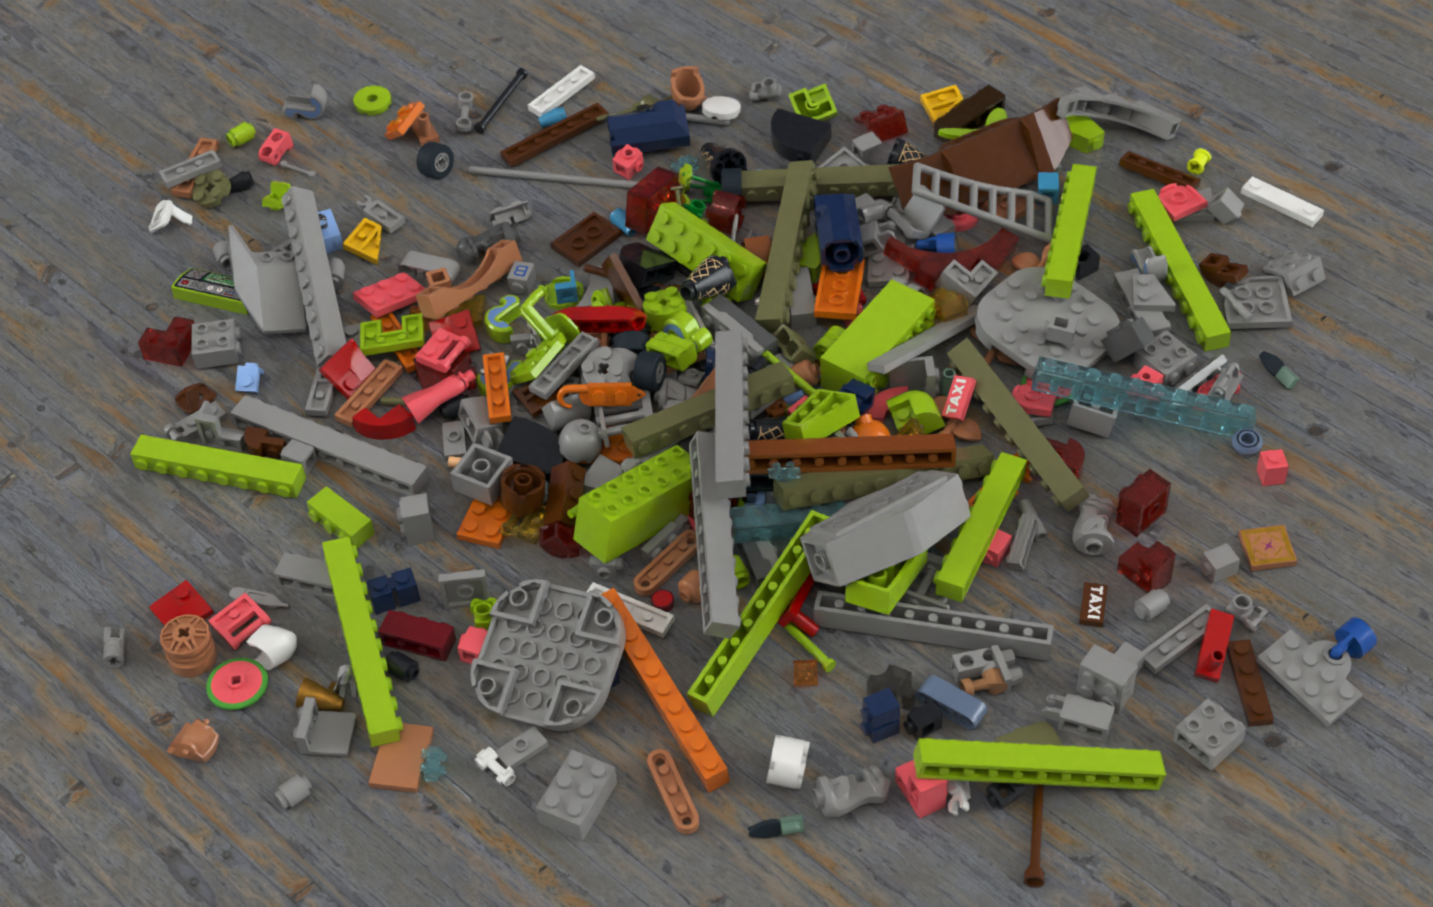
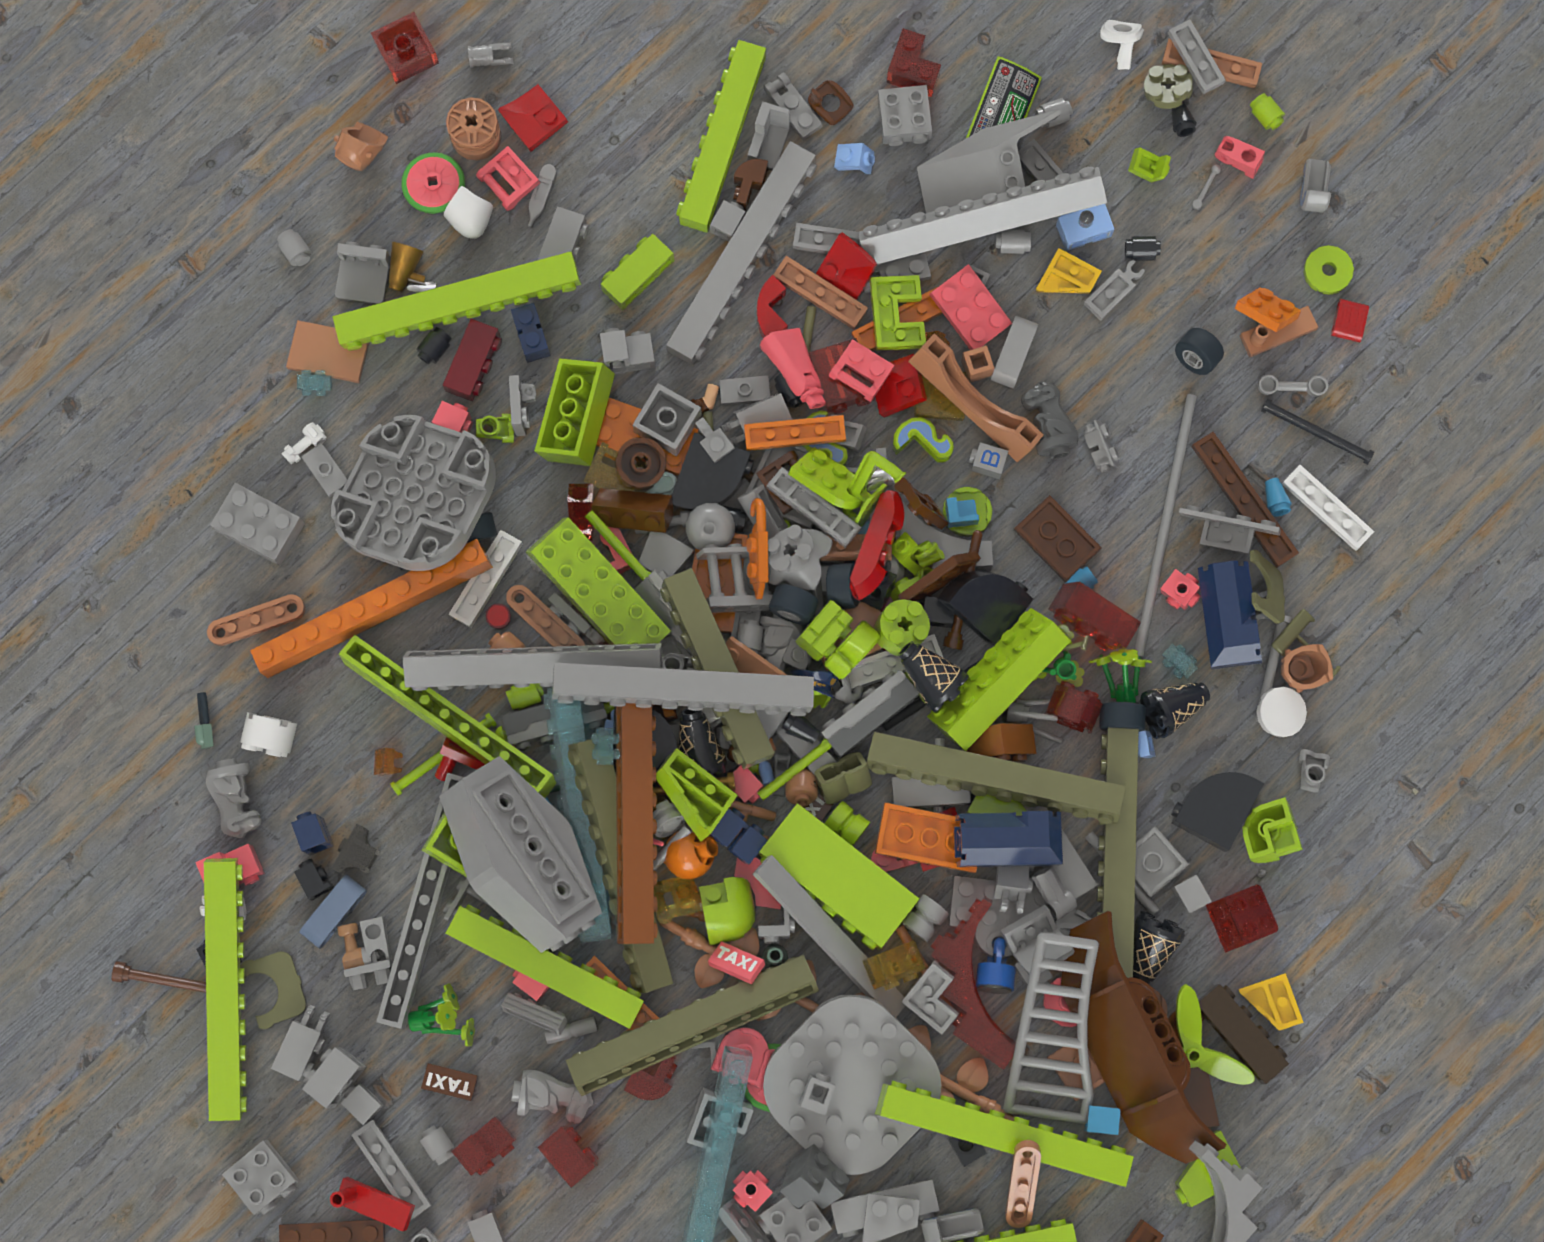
camera: 90 degrees right, 30 degrees up
none -> clear red brick [371,12,439,84]
none -> plant [408,983,475,1047]
none -> lime brick [534,358,615,466]
none -> light grey plate [695,417,735,463]
none -> reddish brown plate [894,477,949,530]
none -> nougat plate [1005,1140,1041,1228]
none -> black brick [1125,236,1161,261]
none -> light grey bracket [1179,505,1281,555]
none -> red piece [1331,299,1369,343]

